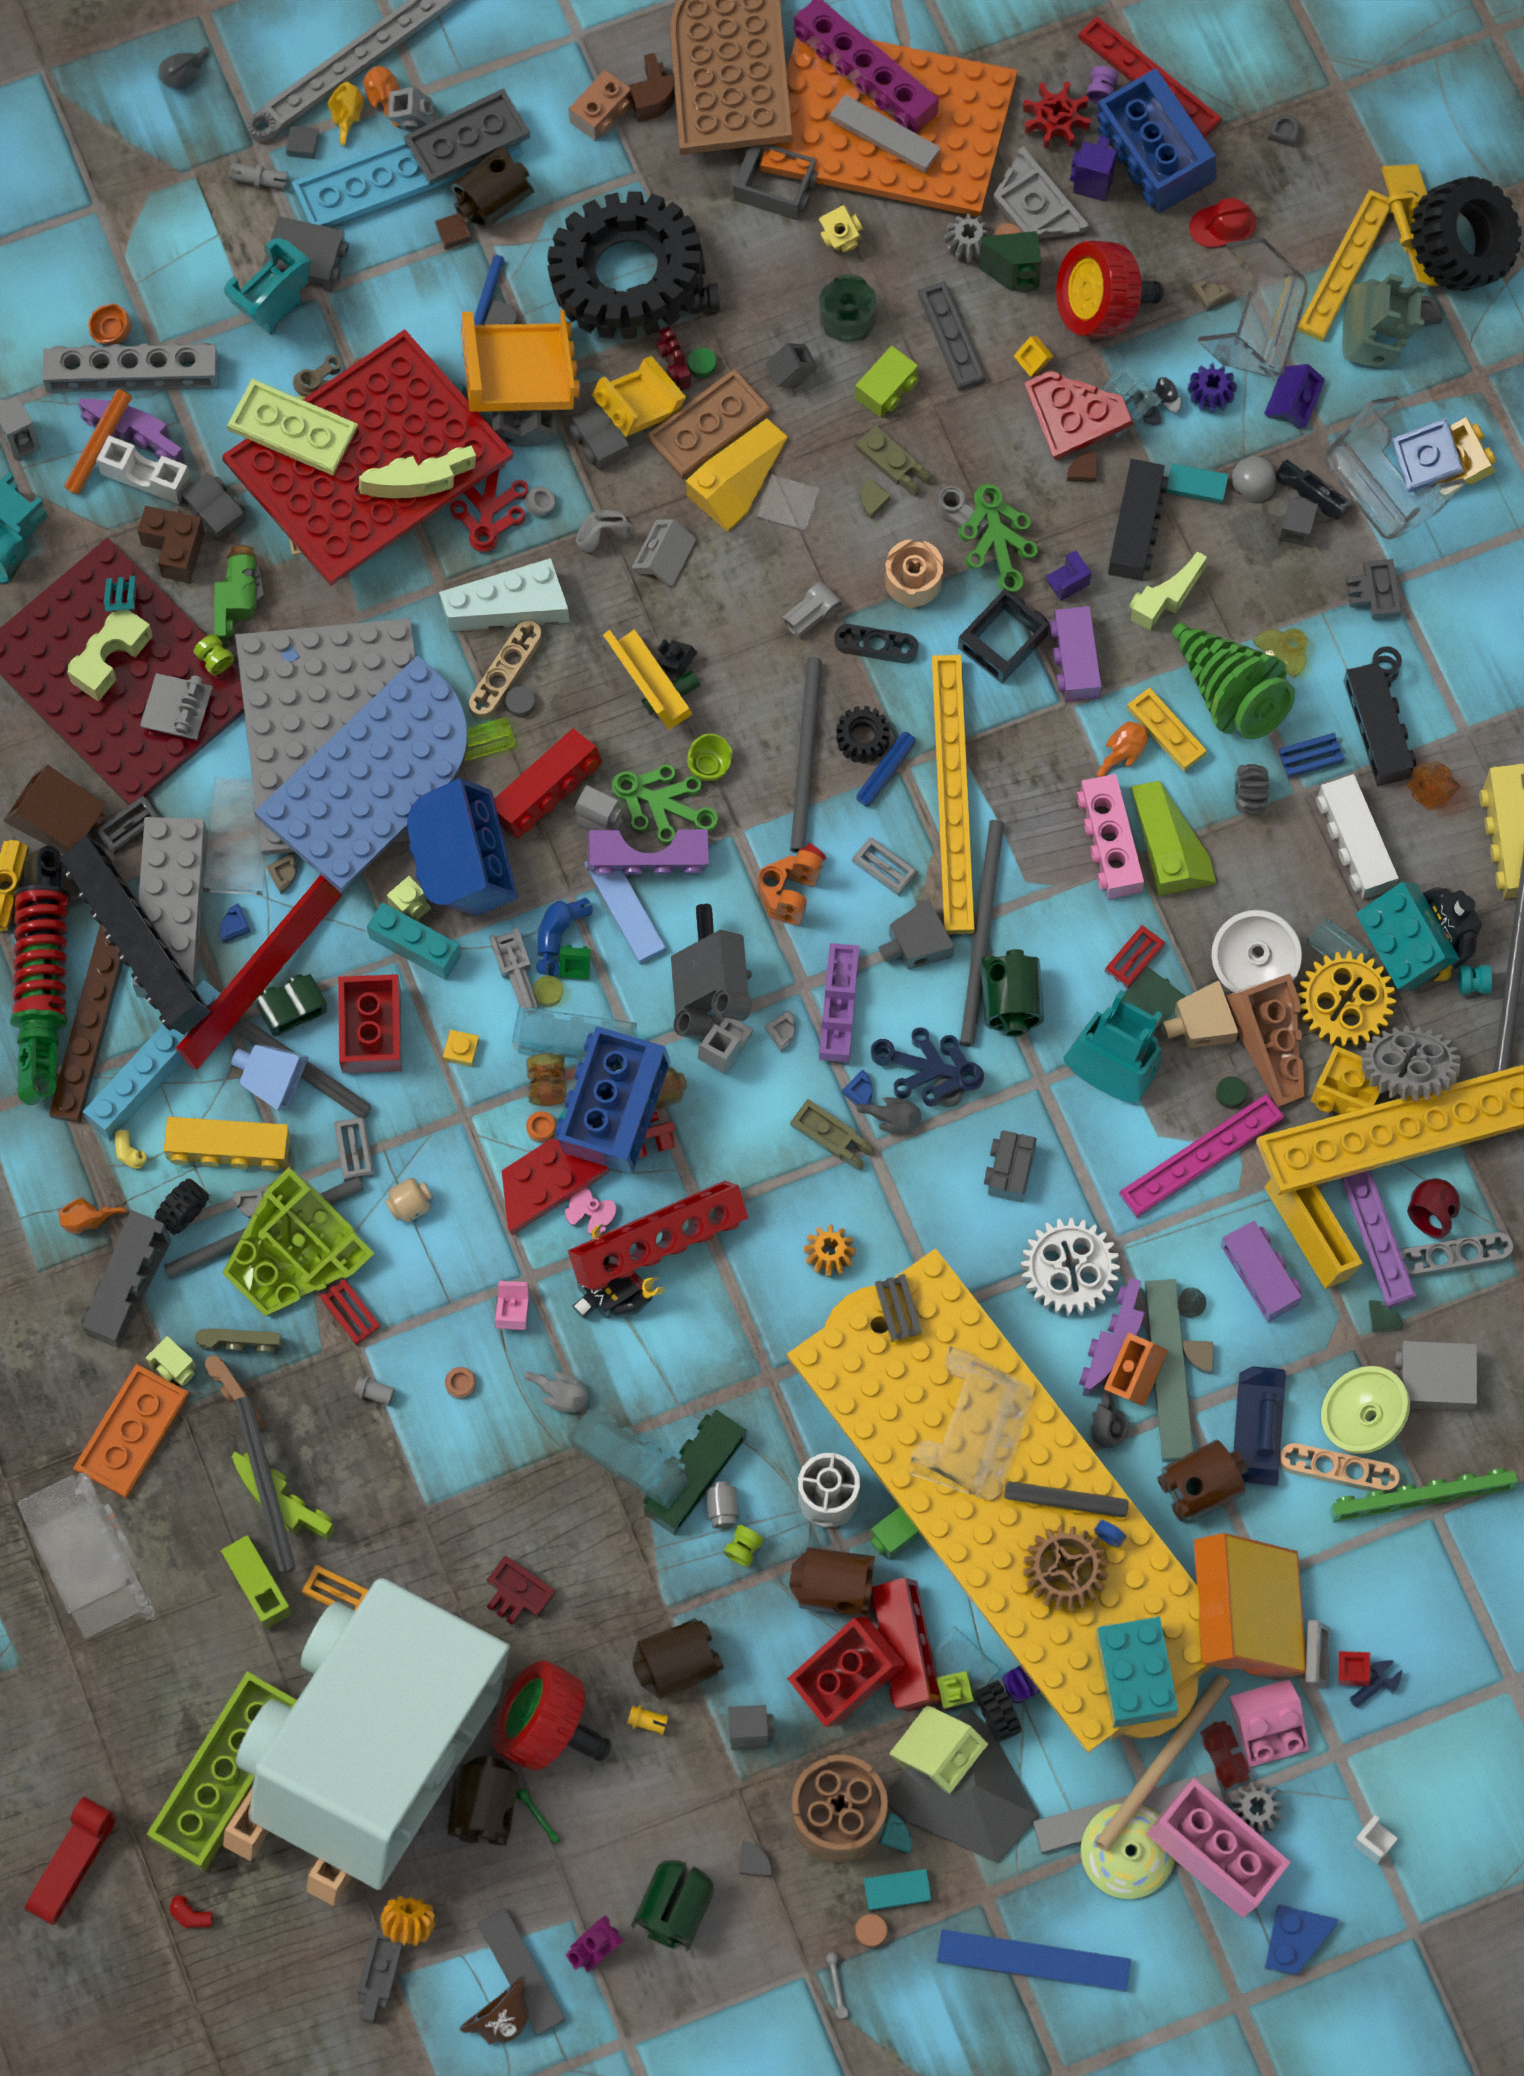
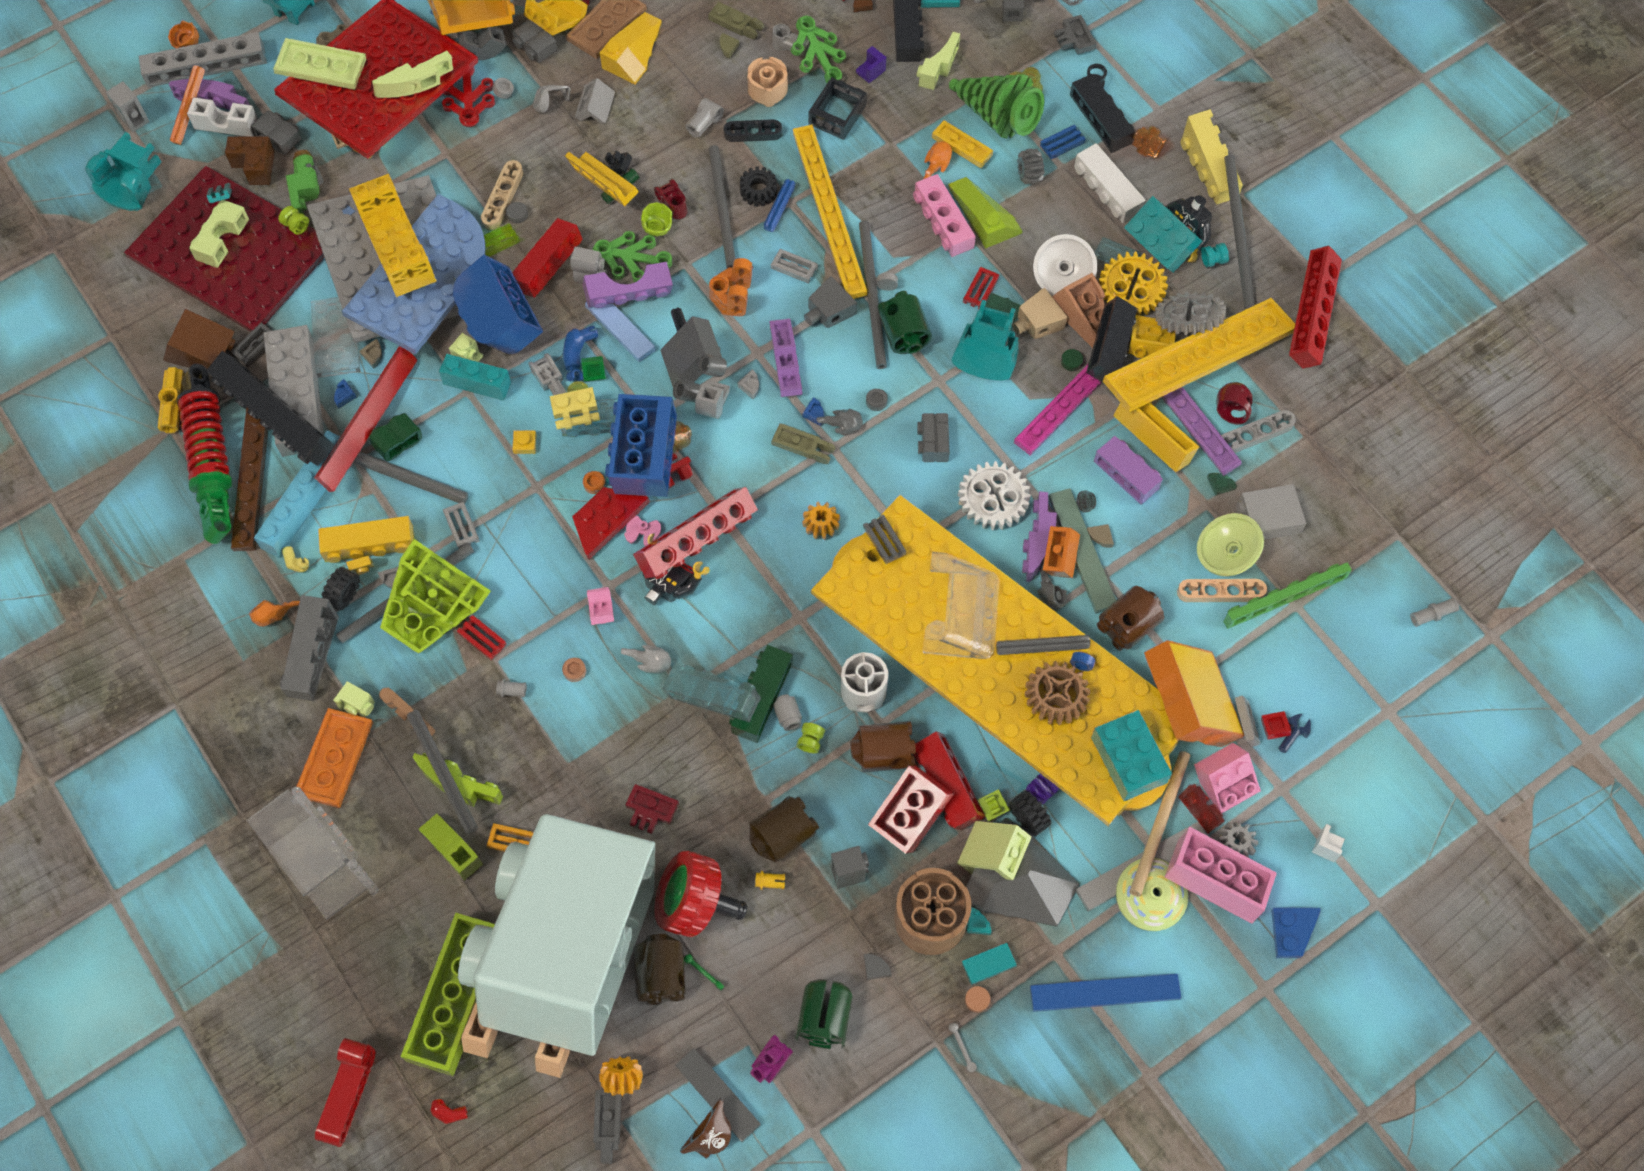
camera: 15 degrees left, 5 degrees down
light grey hinge [140,673,213,740] -> none
olive hinge [194,1328,284,1354] -> none
light blue torso [231,1045,309,1110] -> none
red brick [338,974,402,1074] -> none
tan head [386,1178,433,1222] -> none
light aqua wedge [439,558,570,632] -> none
clear orange wheel [526,1053,567,1106] -> none
clear piece [757,475,819,532] -> none
bright green brick [870,1507,919,1560] -> none
dark blue plant [871,1027,984,1107] -> none
medium lavender brick [1049,606,1101,702] -> none
dark blue piece [1233,1366,1286,1486] -> none
none -> yellow plate [346,555,374,575]
none -> yellow plate [349,174,437,297]
none -> light yellow plate [549,387,600,430]
none -> dark red piece [654,179,687,219]
none -> light grey tile [877,272,898,291]
none -> black brick [1086,296,1138,383]

